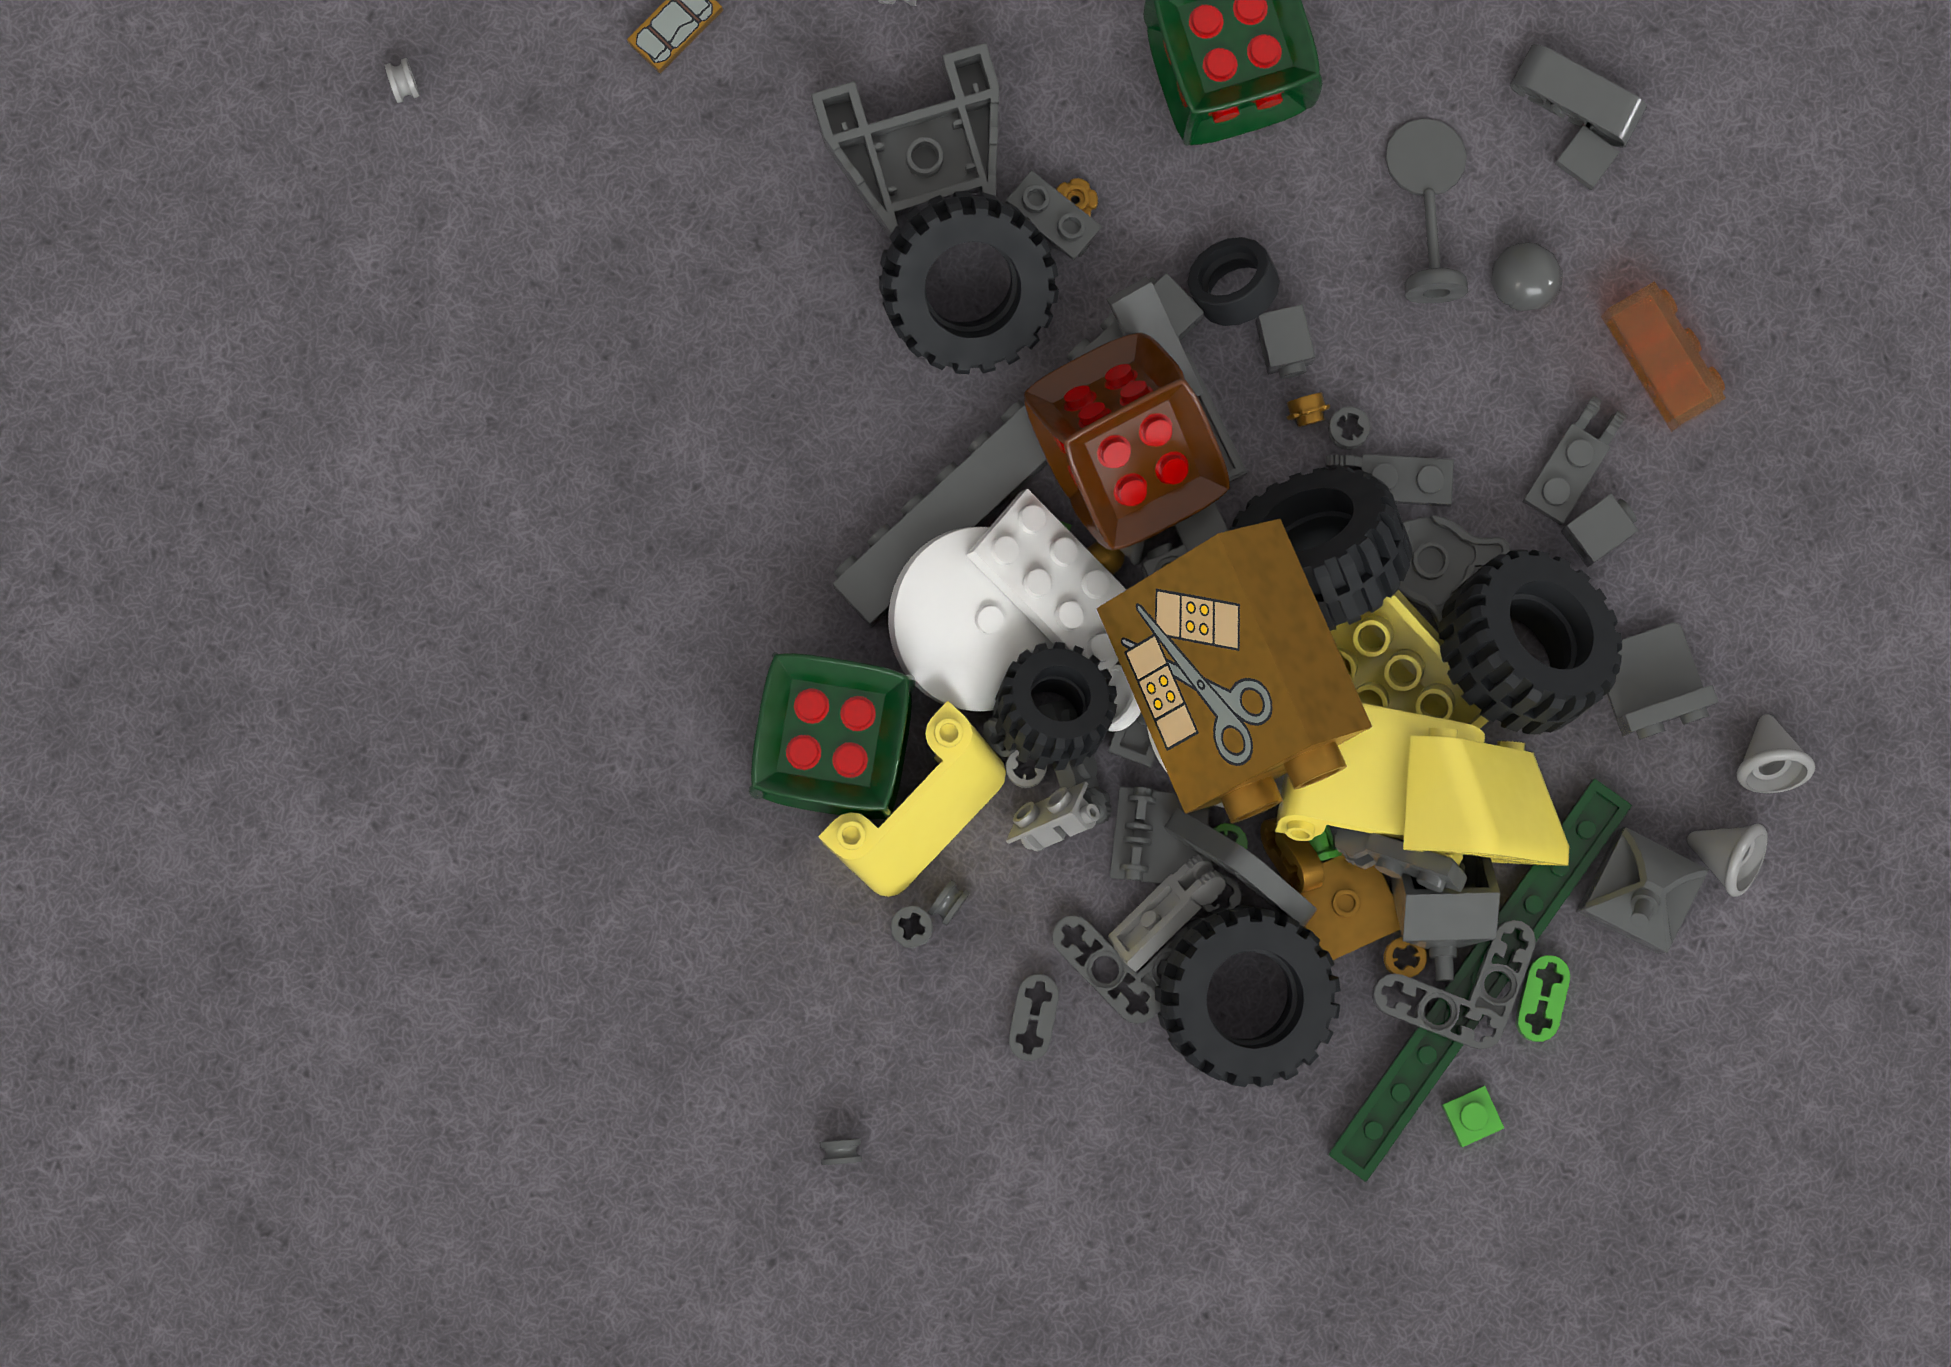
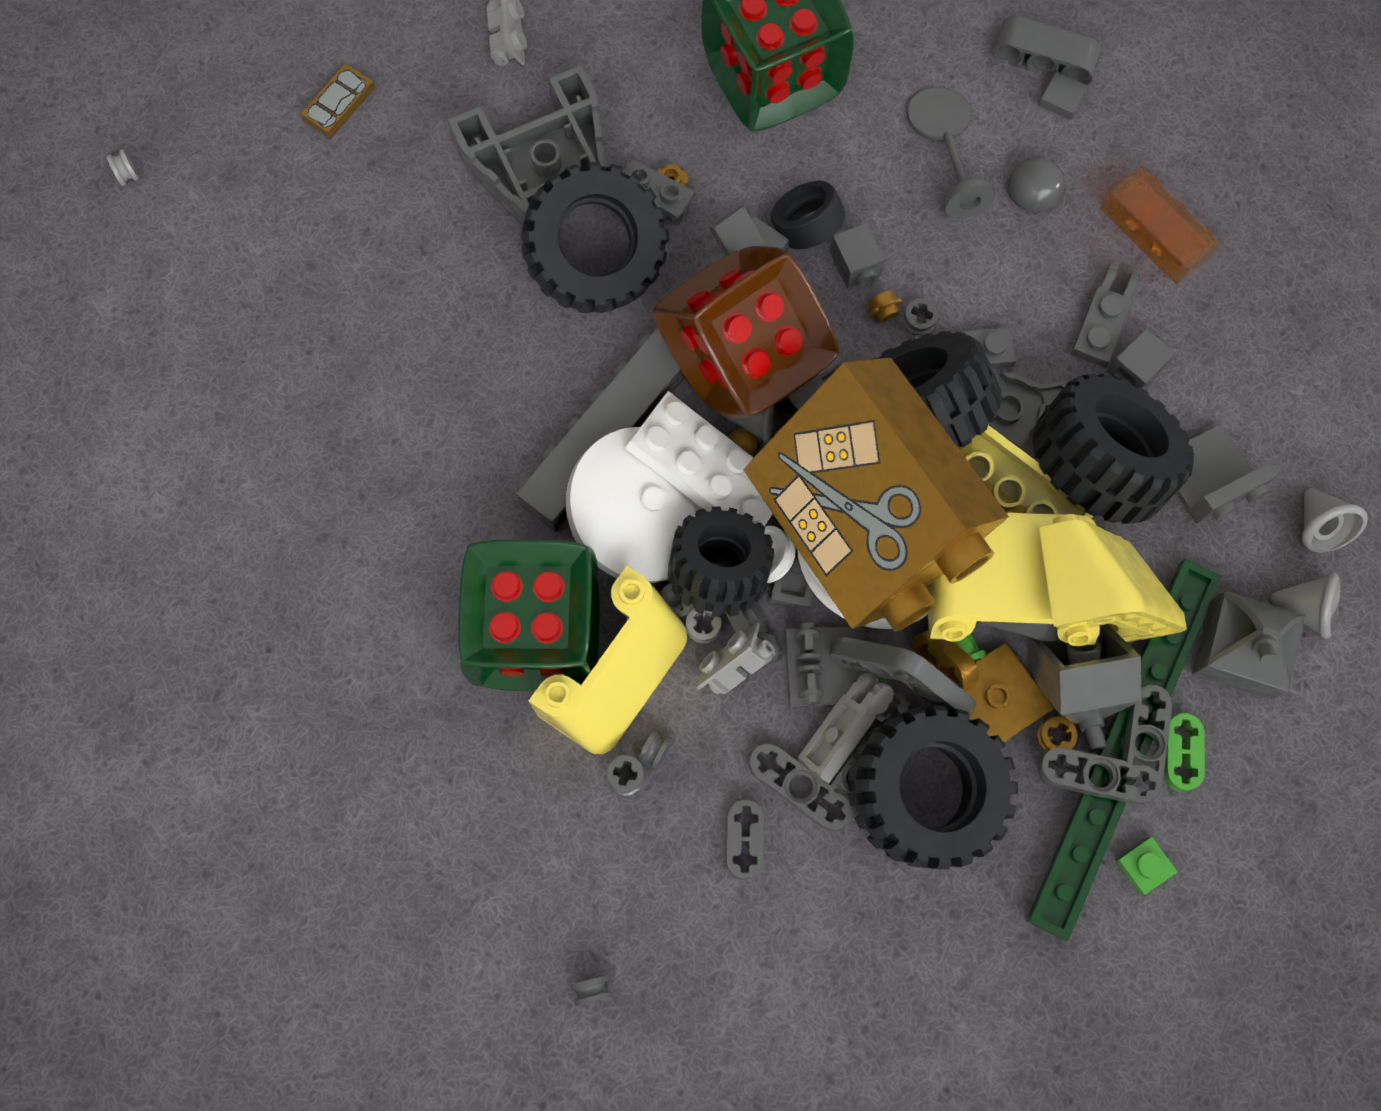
camera: 10 degrees left, 10 degrees down
dark grey hinge [1333,828,1467,892] -> none

